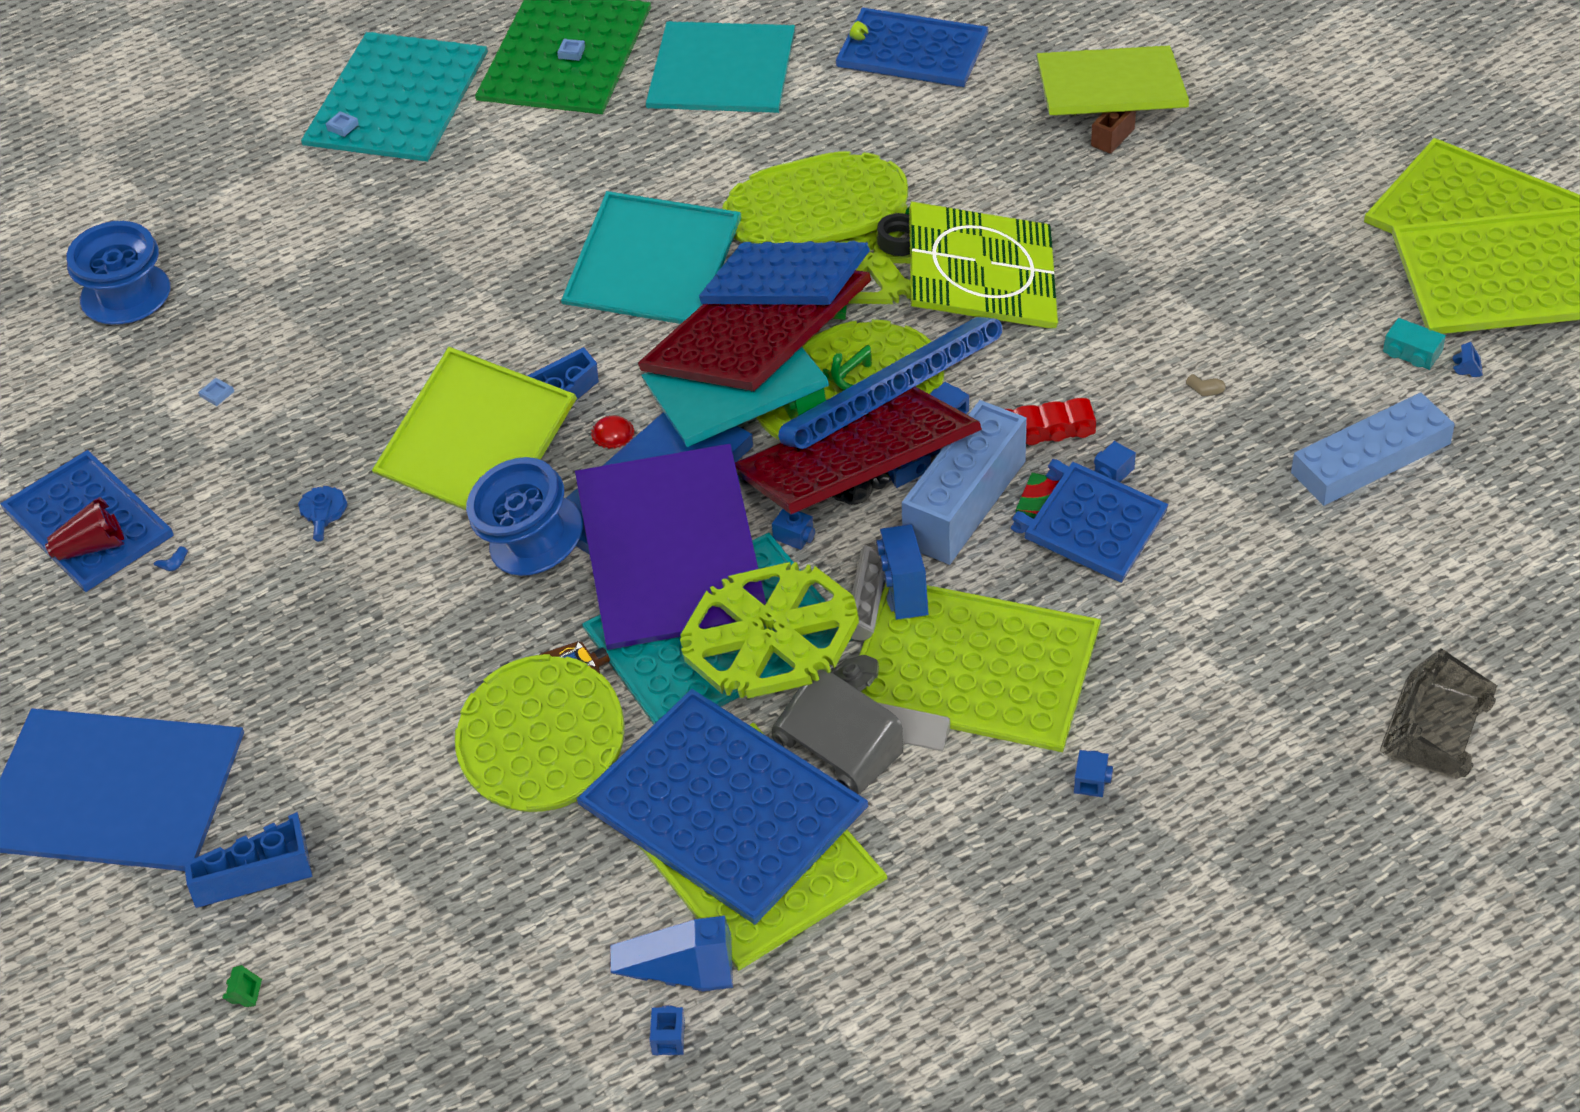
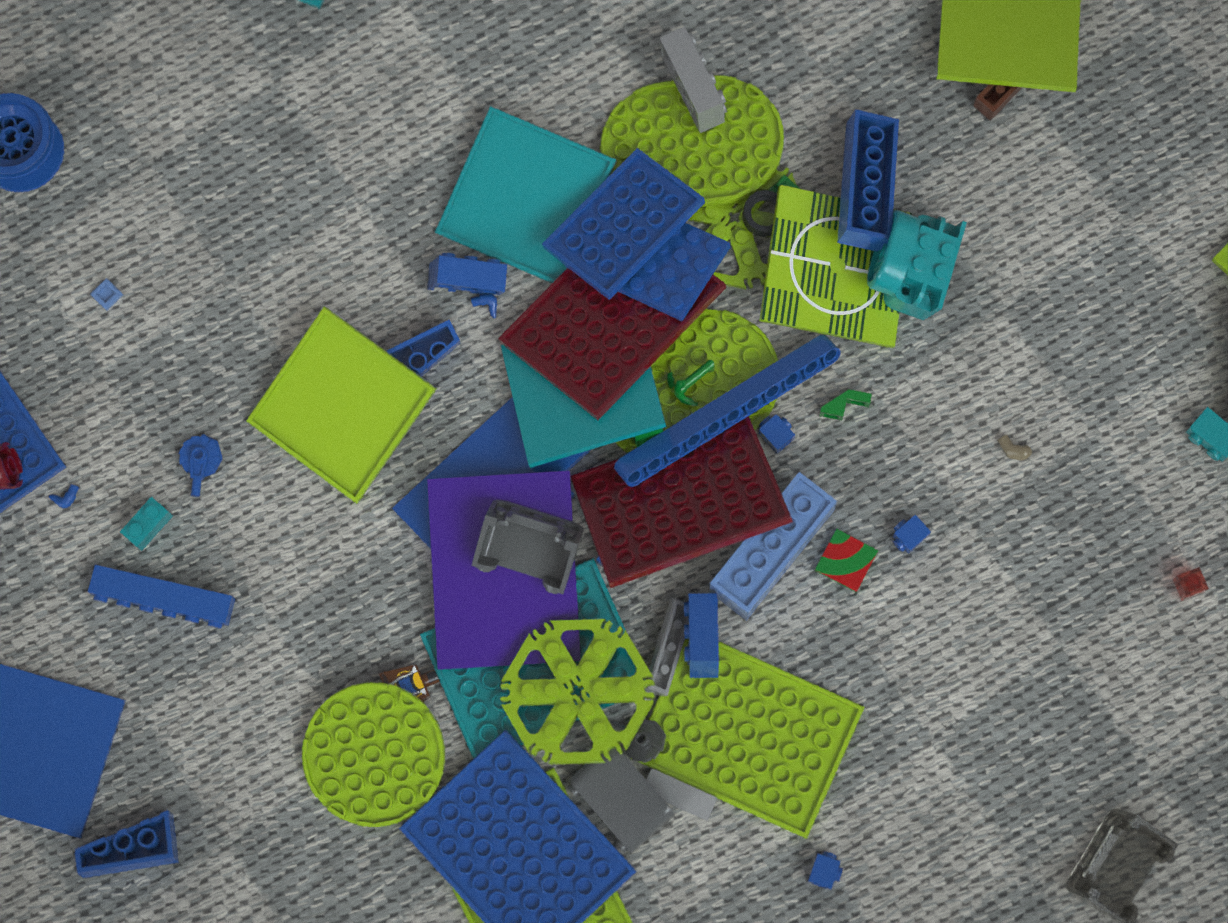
camera: 10 degrees right, 30 degrees up
blue wheel [466,457,583,576] -> none
red hat [591,415,635,449] -> none
red brick [1005,398,1096,445] -> none
blue plate [1011,459,1169,583] -> none
medium blue brick [1291,392,1455,506] -> none
none -> blue brick [88,565,235,629]
none -> teal brick [120,497,173,551]
none -> blue wedge [427,253,507,295]
none -> blue animal [471,294,497,319]
none -> dark grey windscreen [472,500,584,594]
none -> blue plate [542,148,705,300]
none -> light grey brick [659,27,727,133]
none -> green slope [819,389,872,421]
none -> blue brick [837,109,899,252]
none -> teal brick [867,210,967,321]
none -> clear red brick [1173,567,1209,601]

